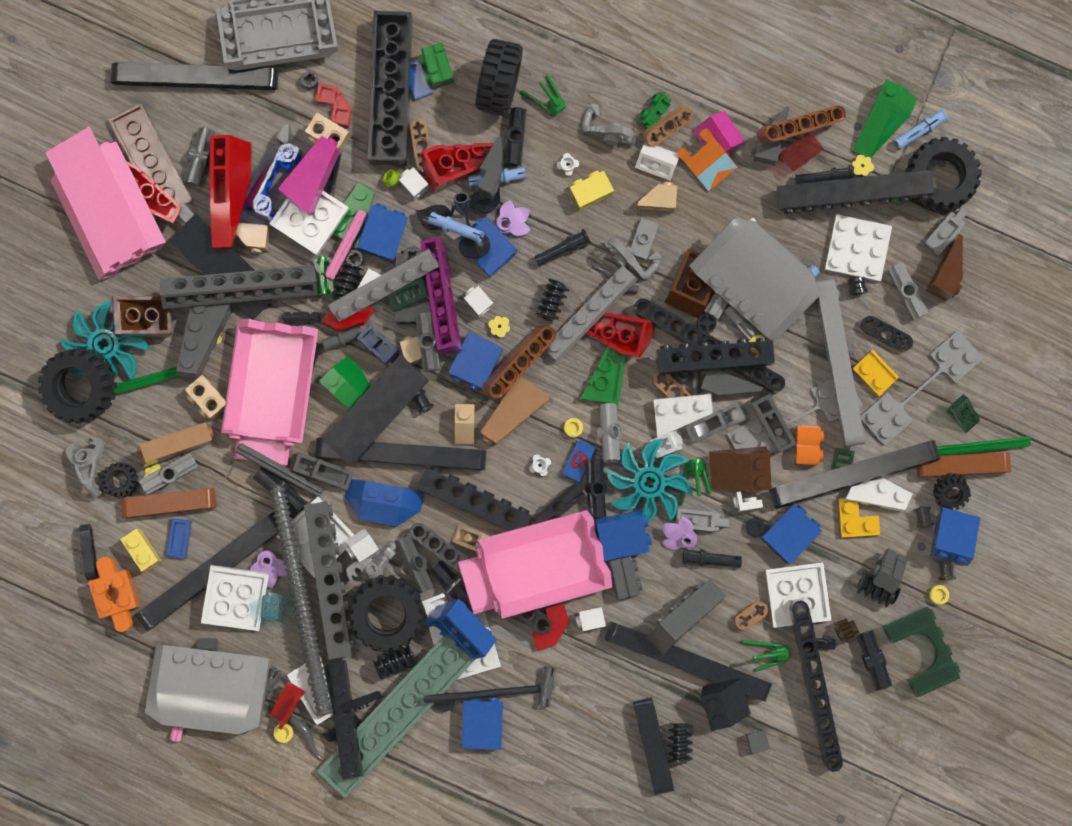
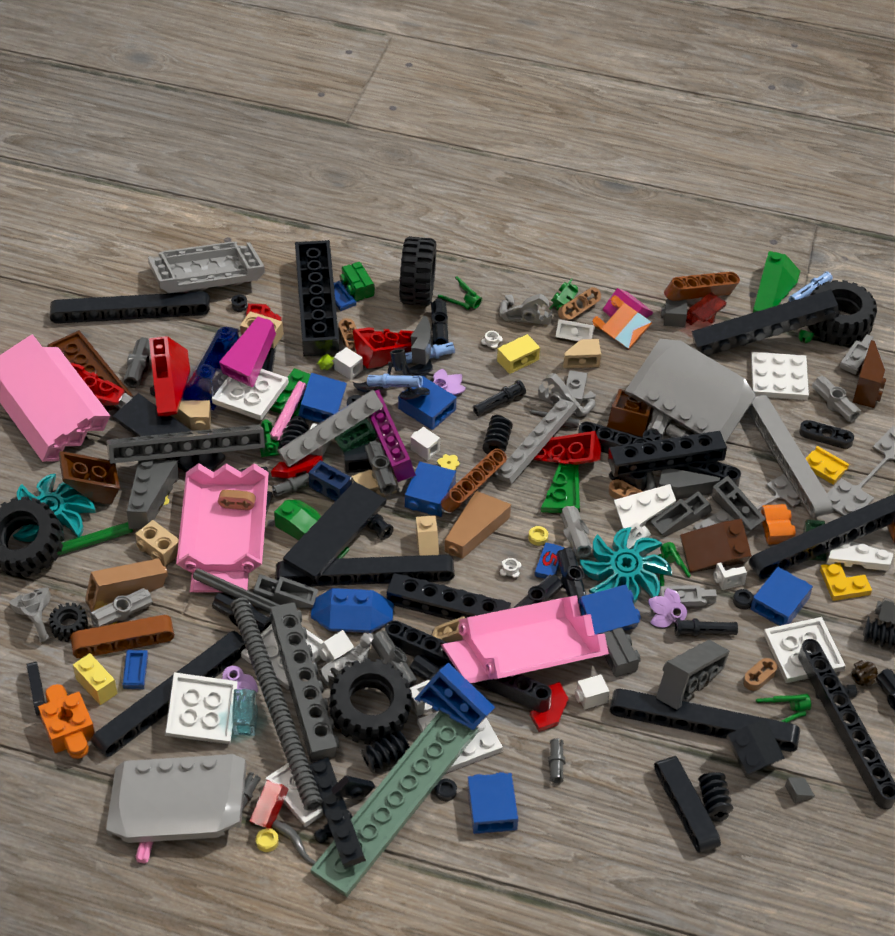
camera: 10 degrees left, 35 degrees down
black piece [424,685,540,703] -> none
black wheel [847,277,868,296] -> none
none -> medium nougat beam [218,490,256,510]

